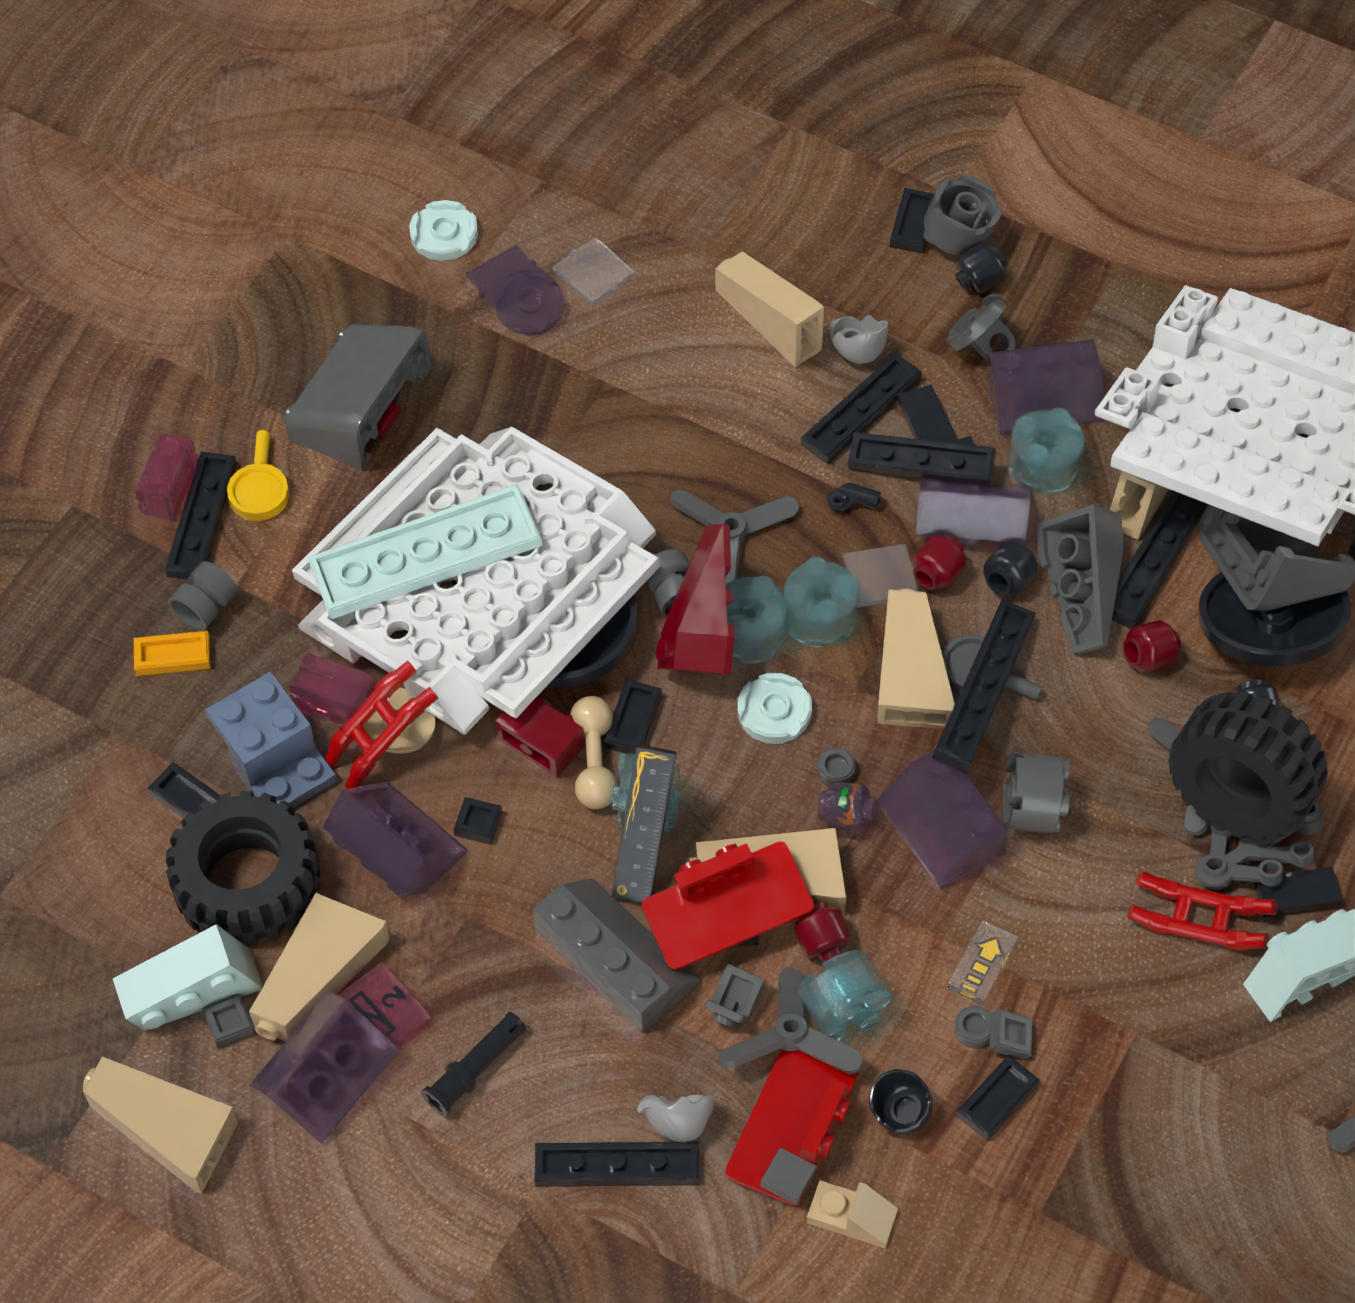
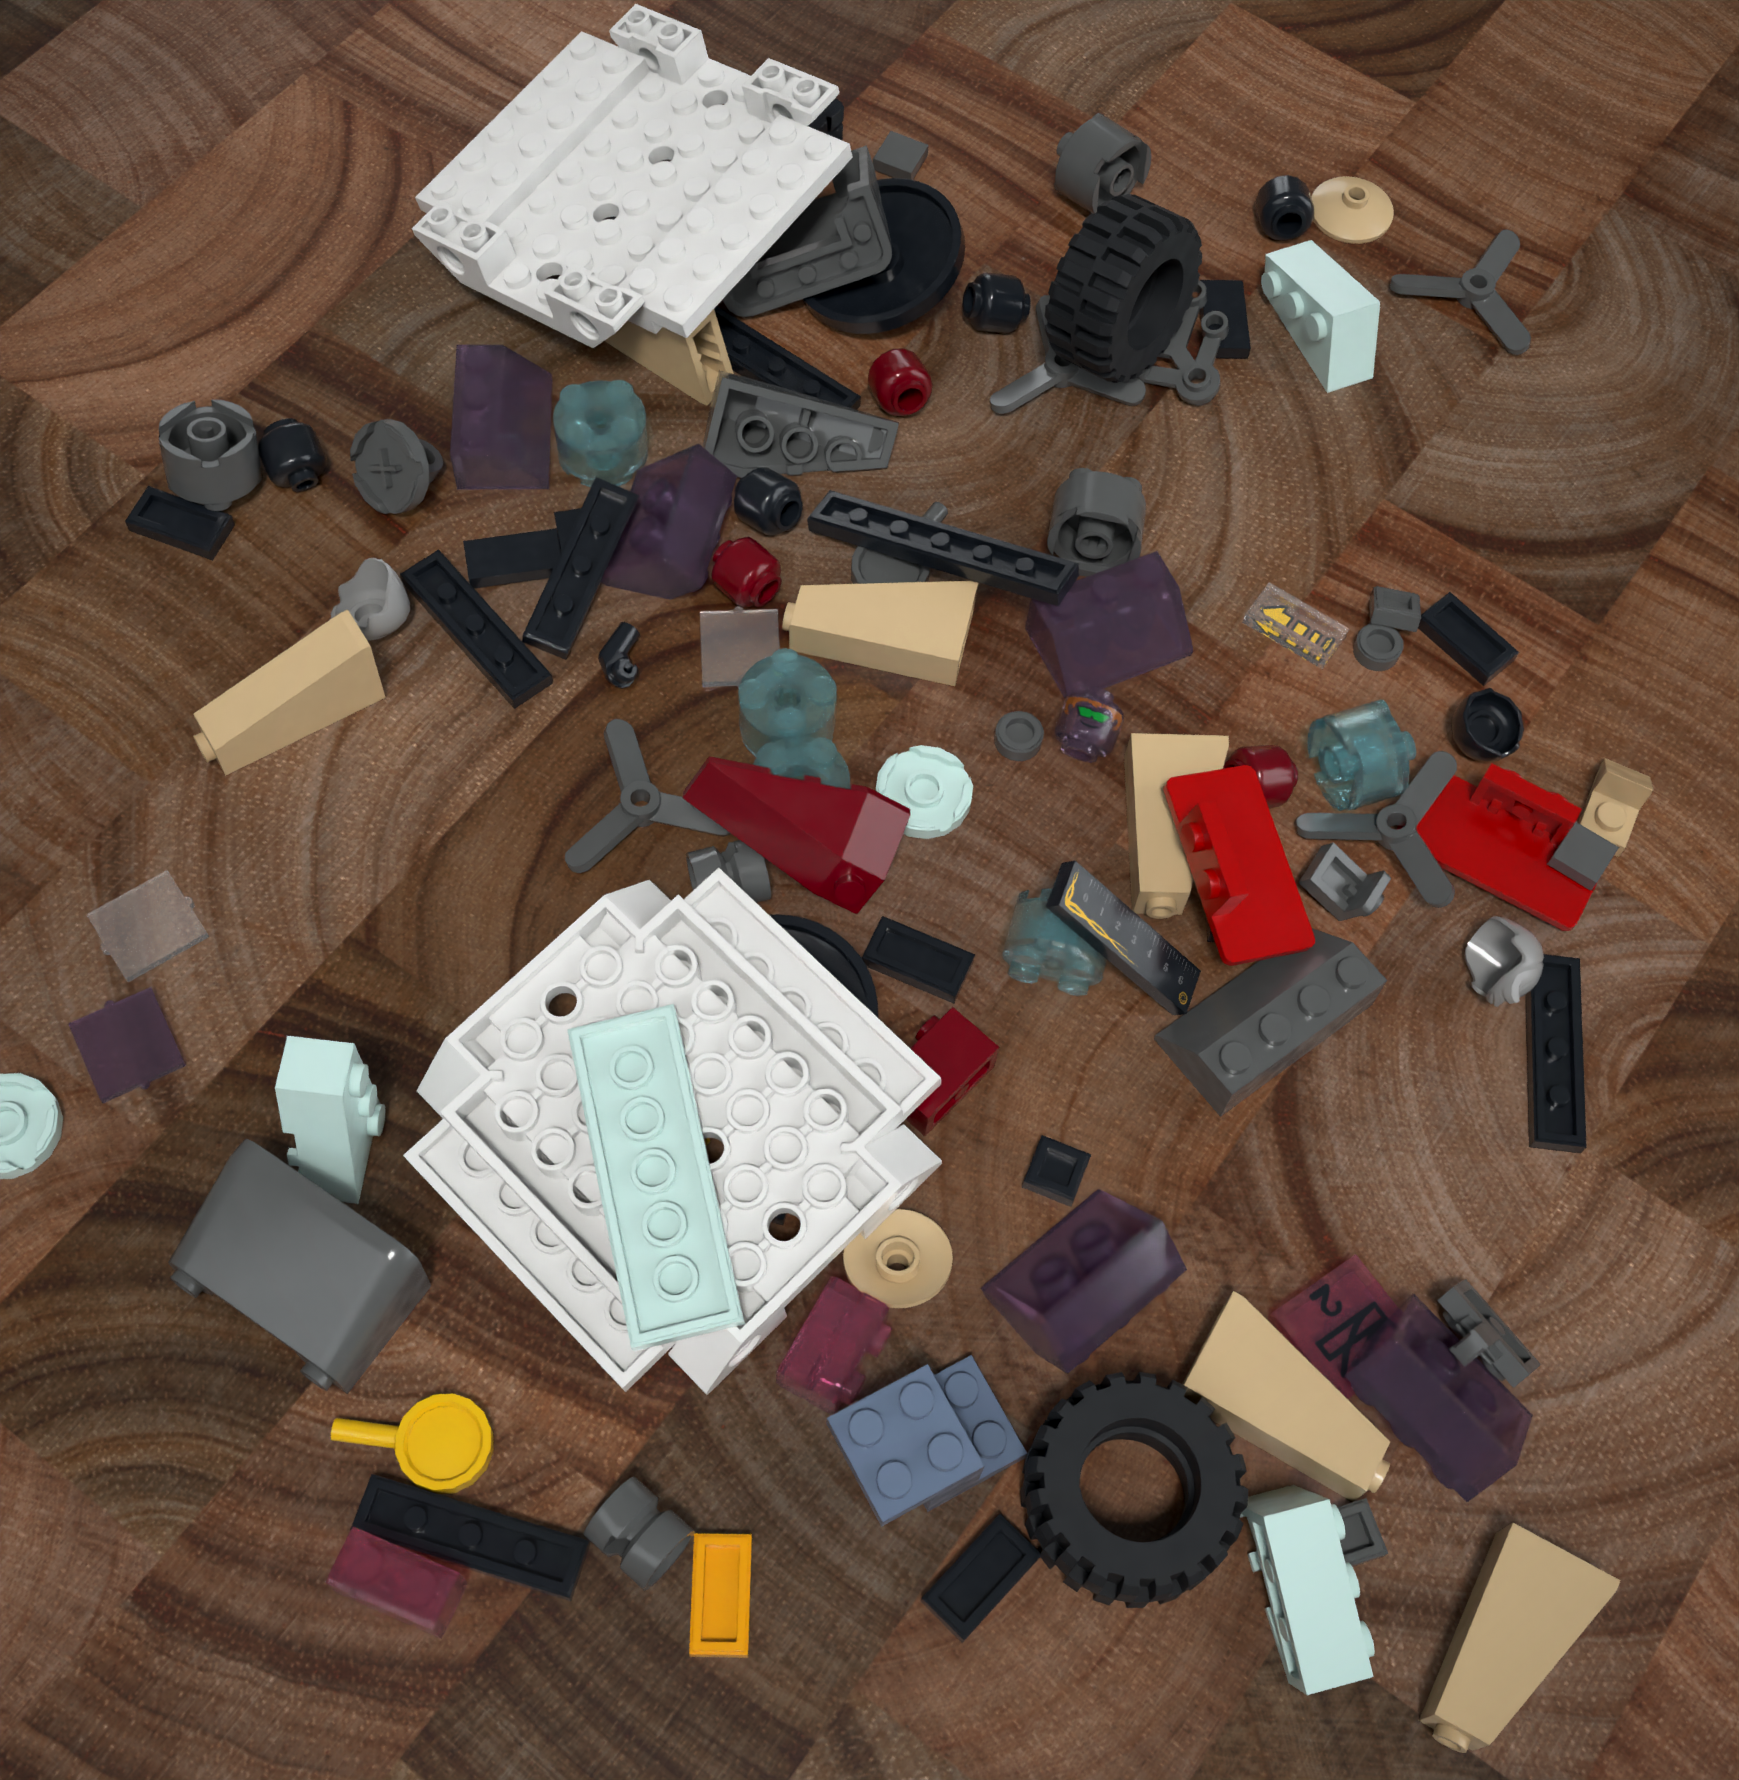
camera: 90 degrees left, 5 degrees up
red piece [324,660,439,793] -> none
black pin [421,1012,526,1117] -> none
clear purple tile [494,269,564,336] -> none
tan piece [570,696,618,809] -> none
red piece [1127,870,1278,950] -> none
none -> light aqua wedge [275,1036,385,1204]
none -> dark grey hinge [1437,1279,1541,1388]

